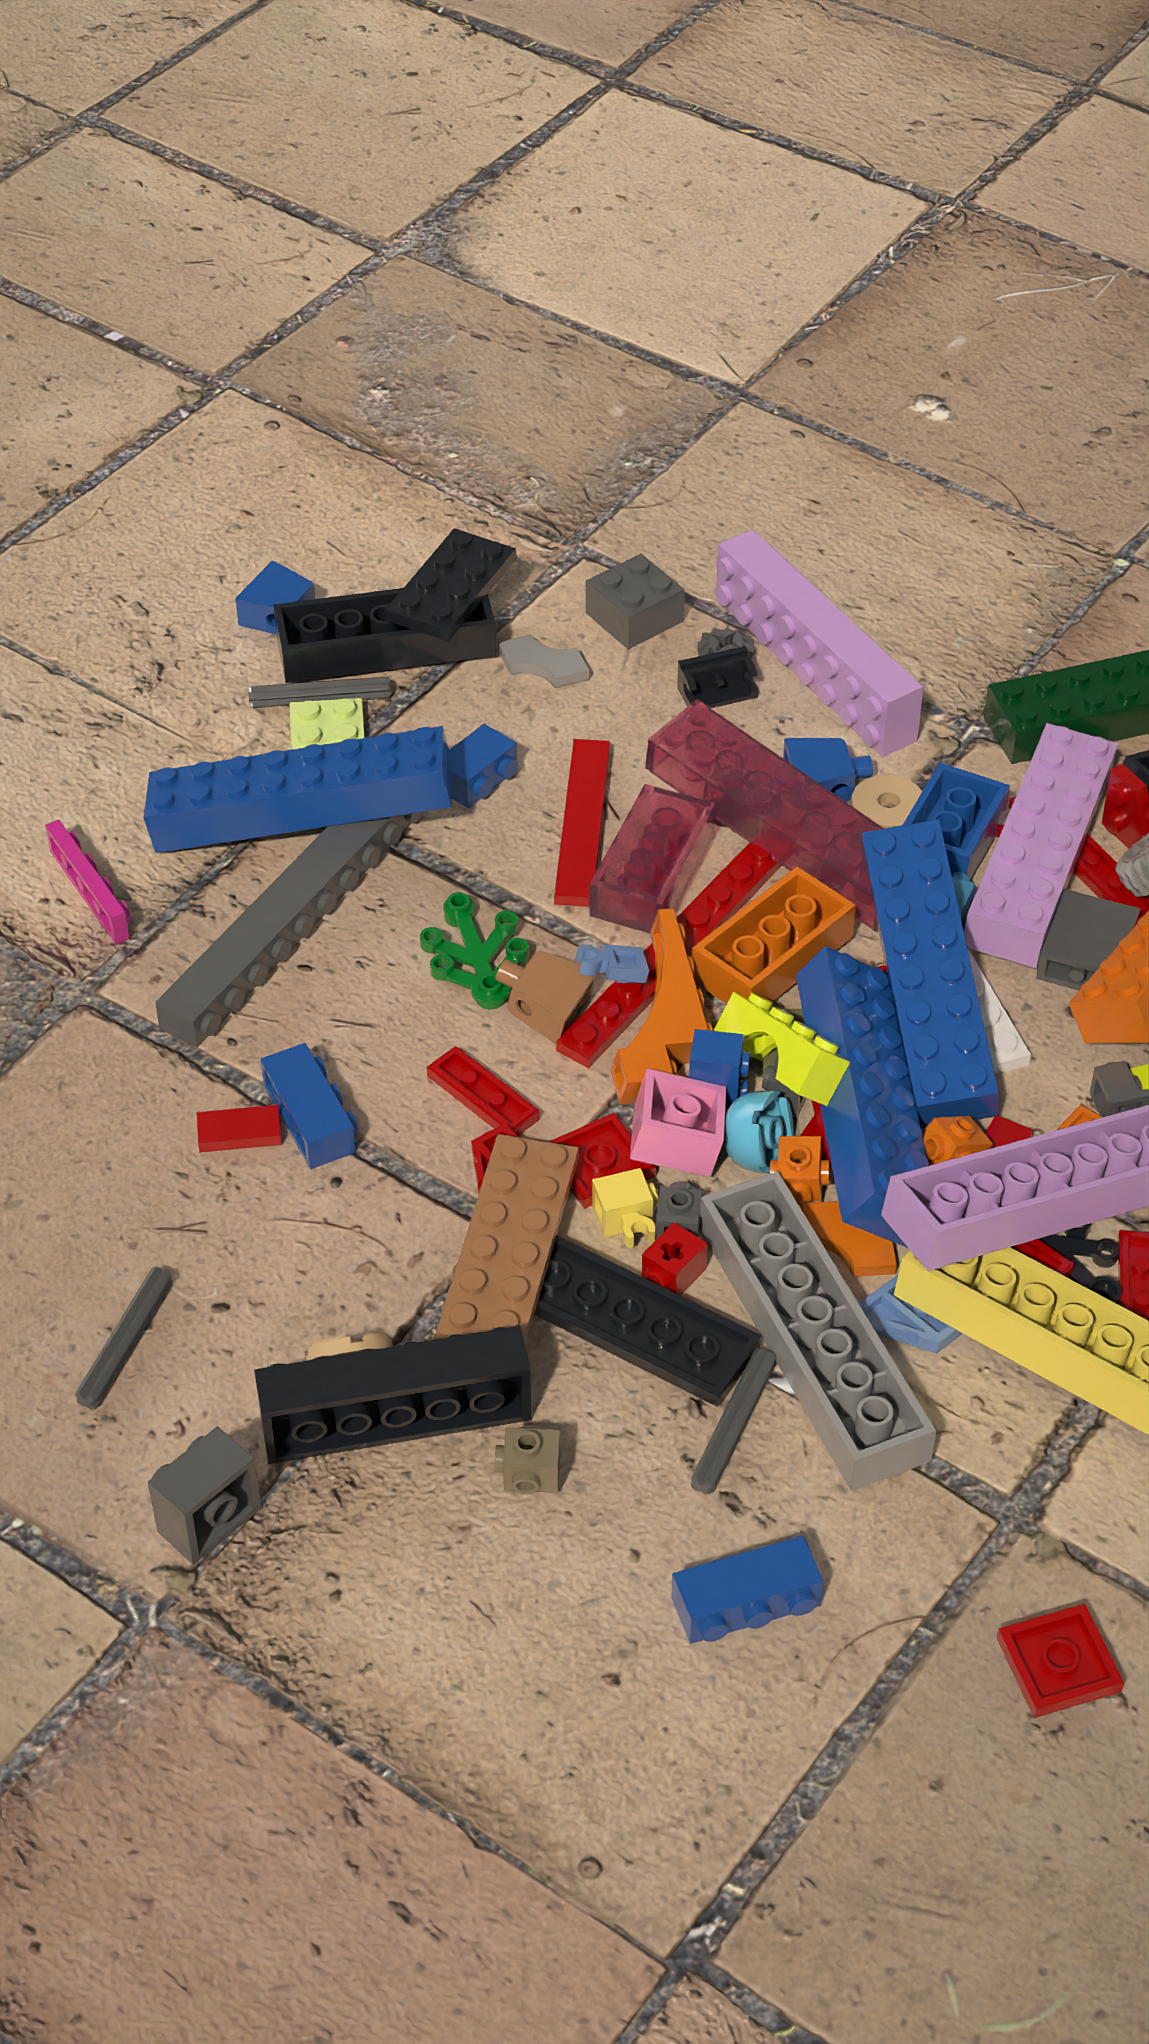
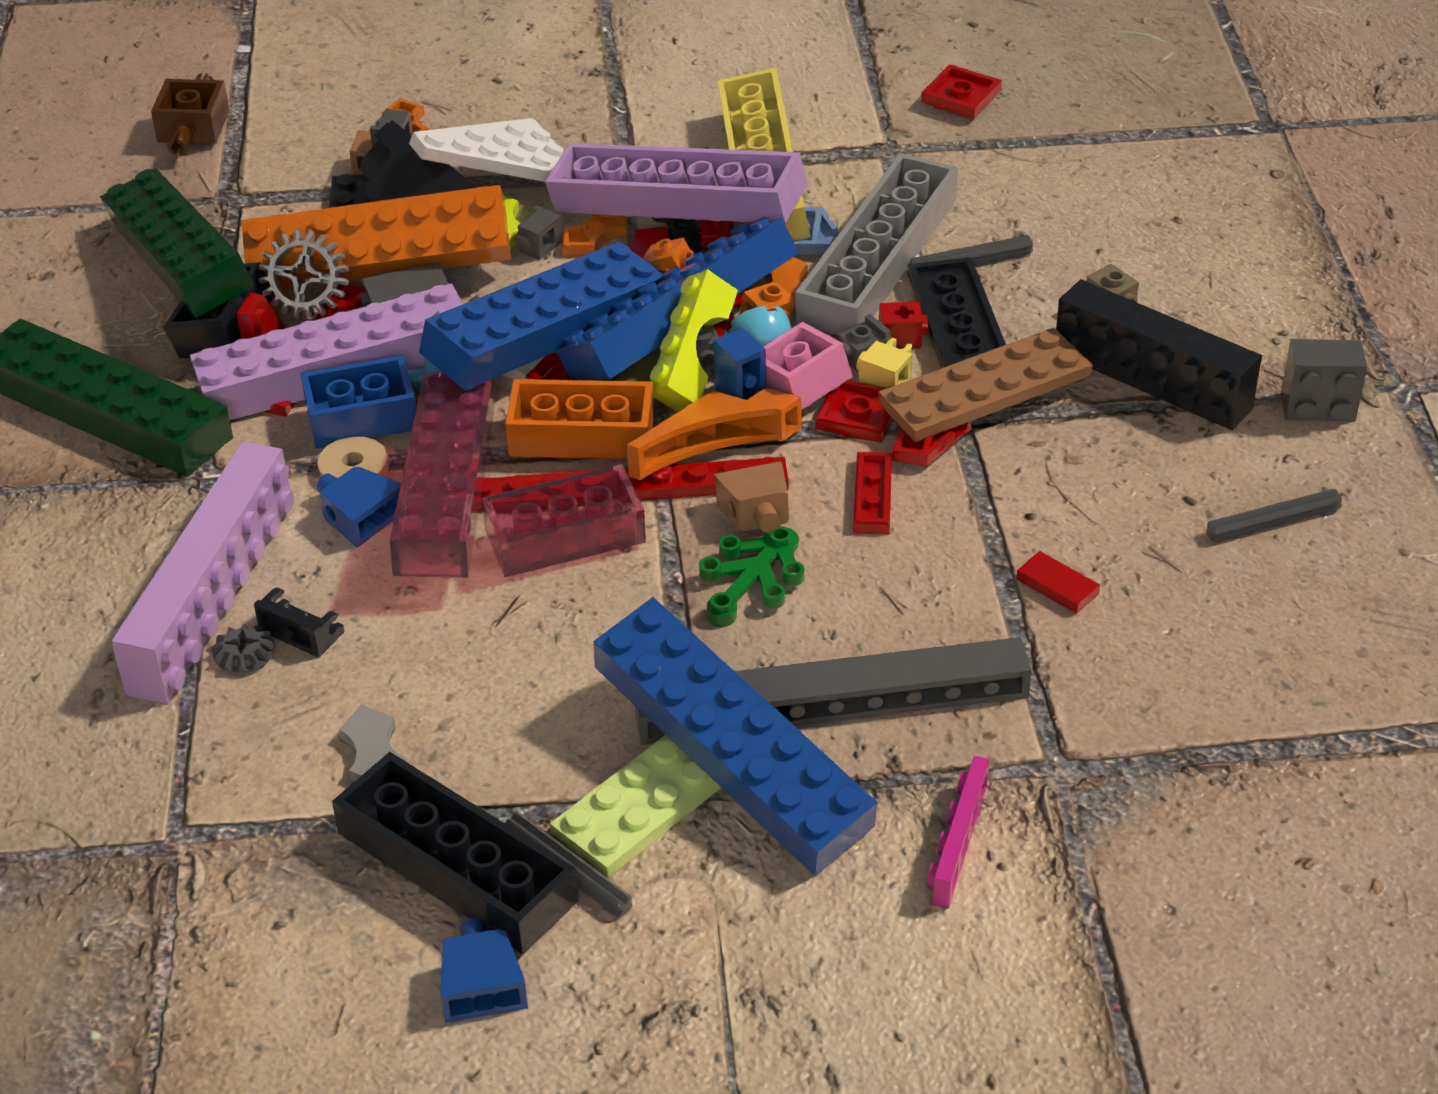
camera: 130 degrees left, 5 degrees down
blue brick [260,1043,359,1169] -> none
tan tile [305,1332,392,1361] -> none
black plate [385,528,516,642] -> none
blue brick [449,723,518,808] -> none
red tile [554,739,610,907] -> none
medium blue plate [575,944,649,983] -> none
dark grey brick [586,554,684,650] -> none
blue brick [671,1535,824,1644] -> none

